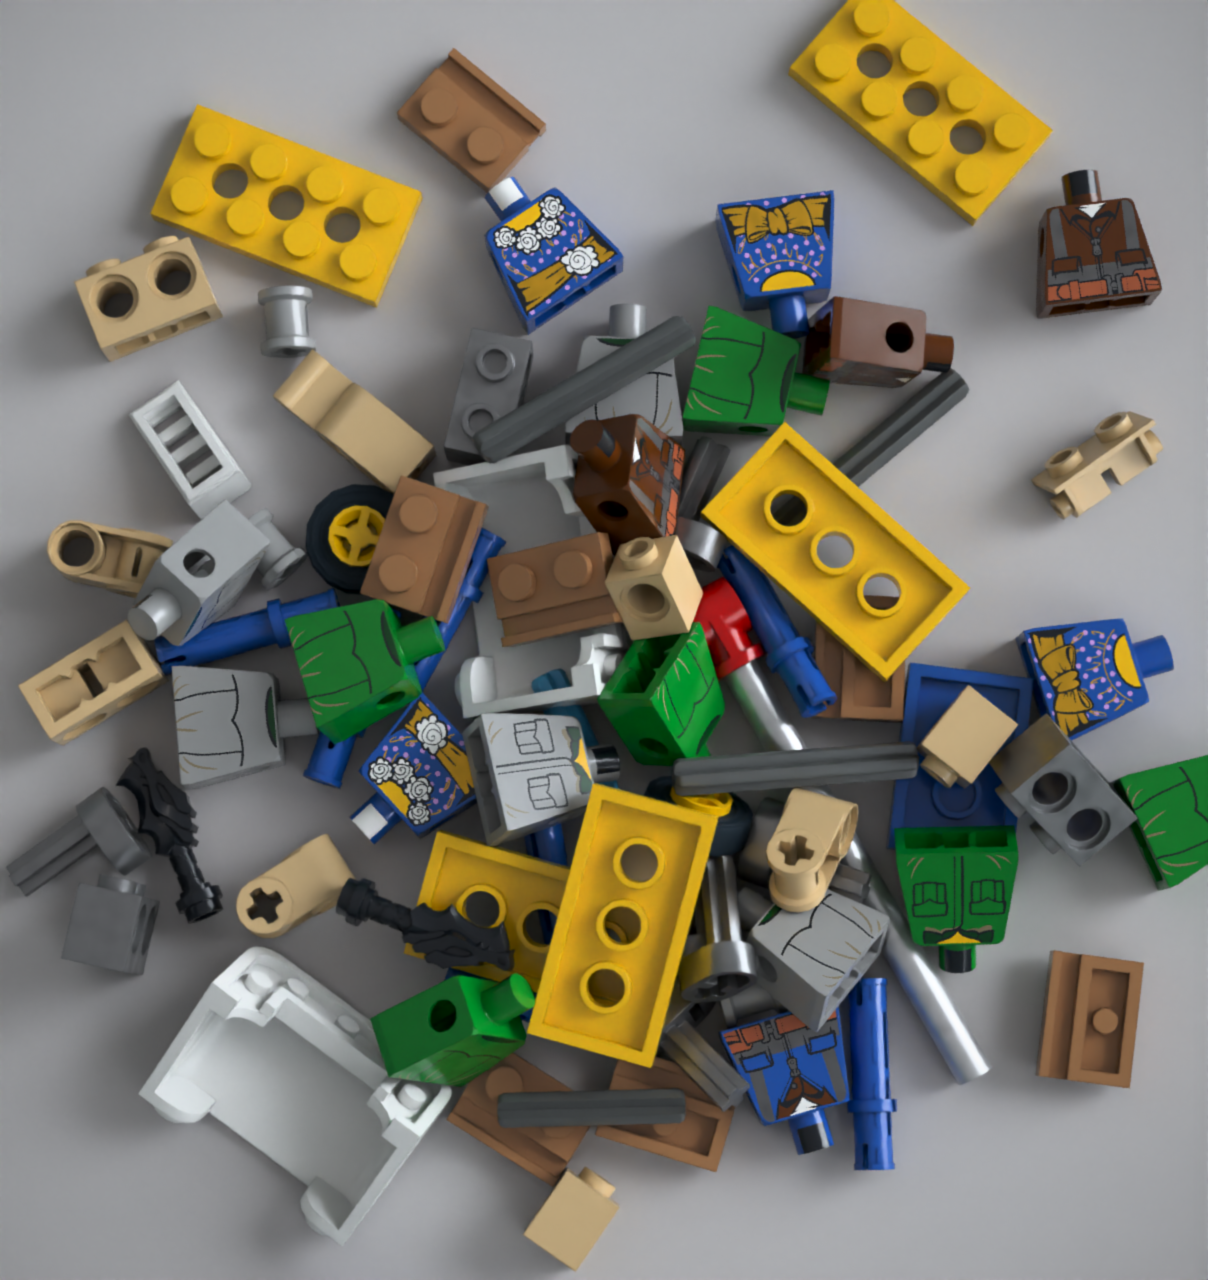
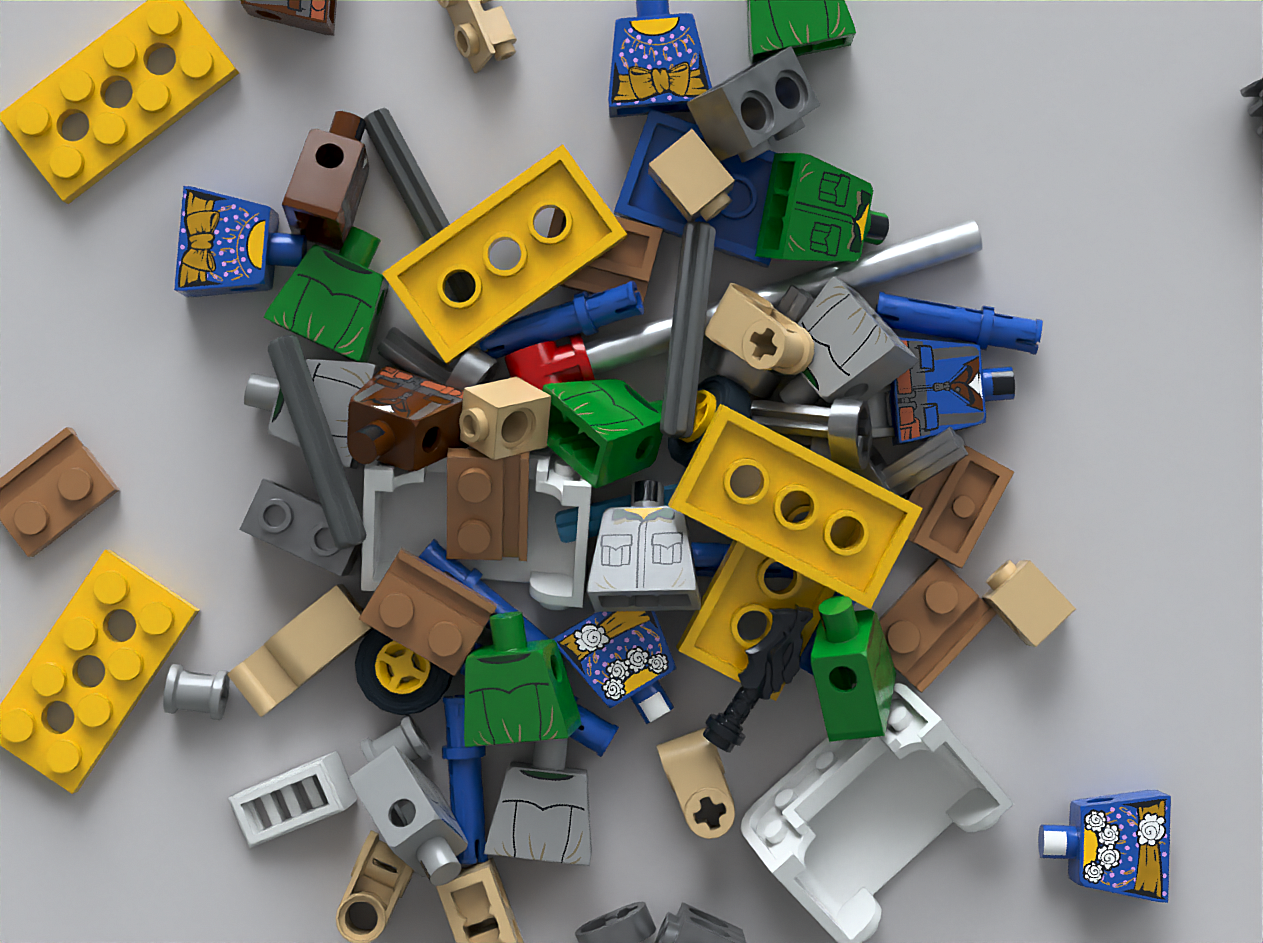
camera: 75 degrees left, 5 degrees up
tan brick [74,236,223,362] -> none
black piece [115,747,223,924] -> none
torso [484,177,624,335] -> none
dark grey axle [497,1088,686,1128] -> none
medium nougat plate [1035,950,1144,1088] -> none

